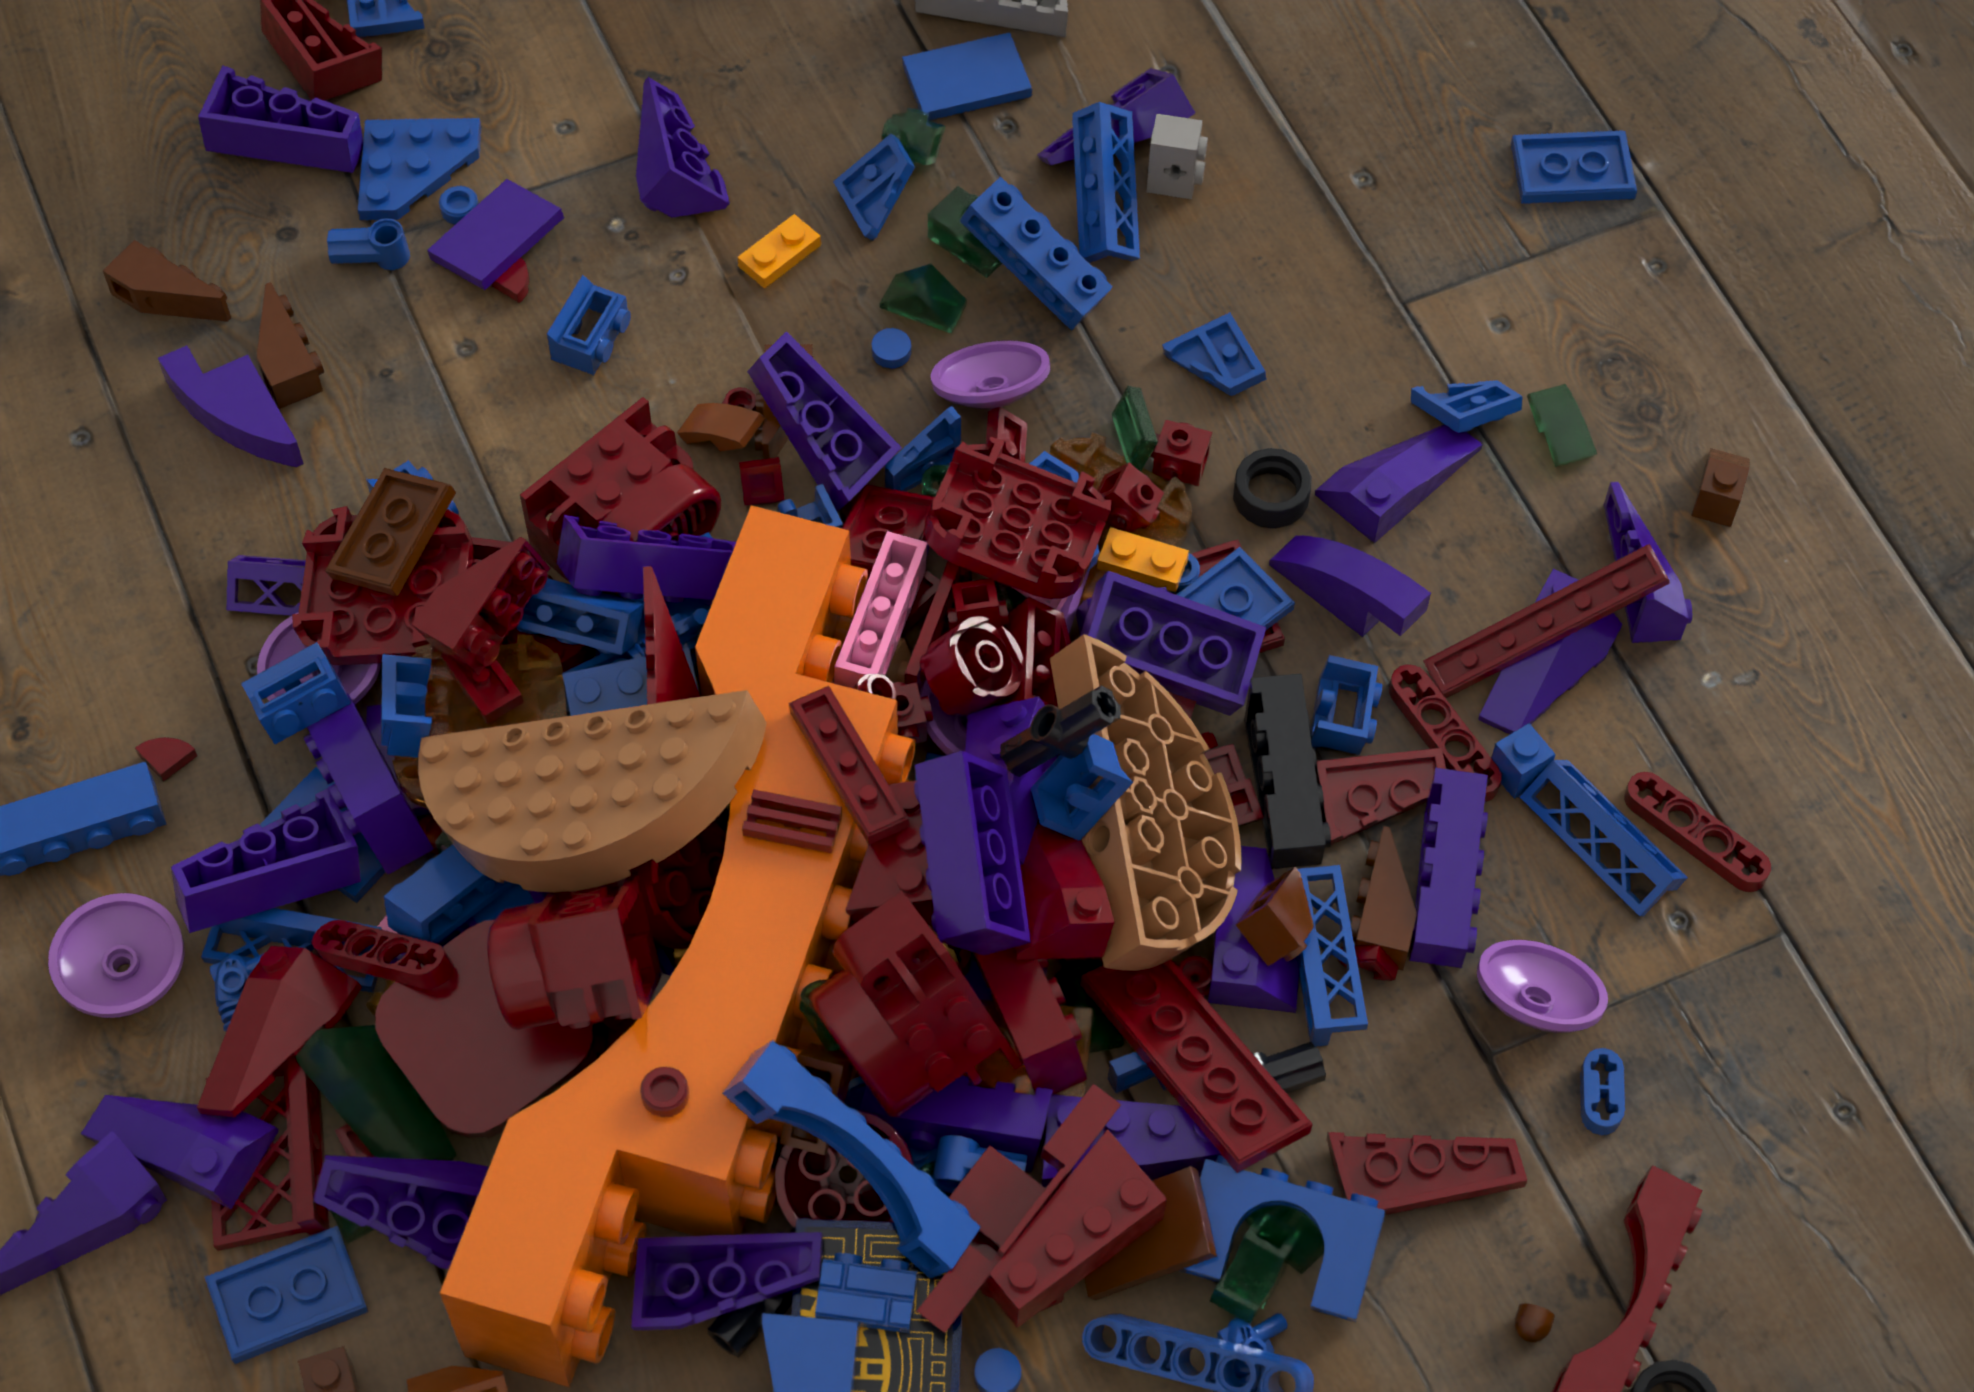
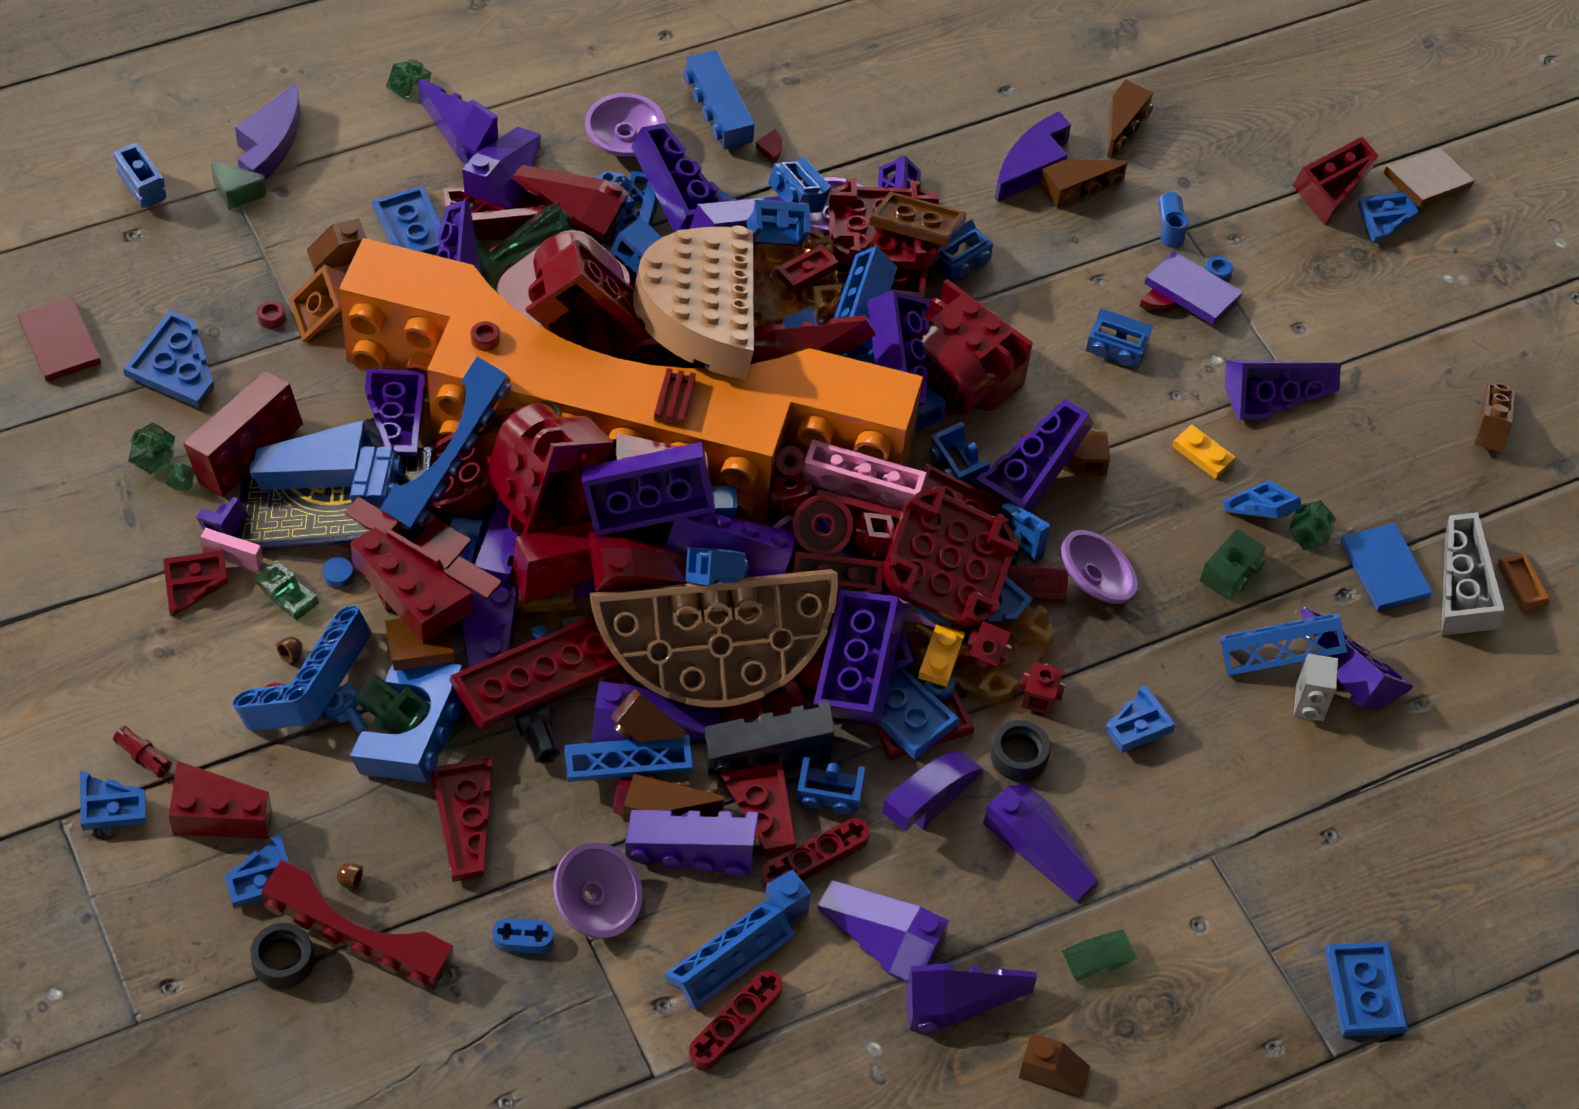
camera: 85 degrees right, 5 degrees down
dark purple wedge [198,65,363,173] -> none
dark red beam [312,920,454,989] -> none
blue plate [358,118,481,220] -> none
dark red slope [411,537,550,675] -> none
dark orange slope [677,403,765,451] -> none
dark red tile [739,457,785,506] -> none
dark red tile [789,686,910,845] -> none
blue tile [872,328,911,368] -> none
clear green slope [880,263,967,333] -> none
blue brick [960,176,1113,331] -> none
black piece [1000,686,1121,777] -> none
clear green tile [1111,386,1158,471] -> none
blue wing [1411,380,1523,433] -> none
dark red tile [1423,544,1670,698] -> none

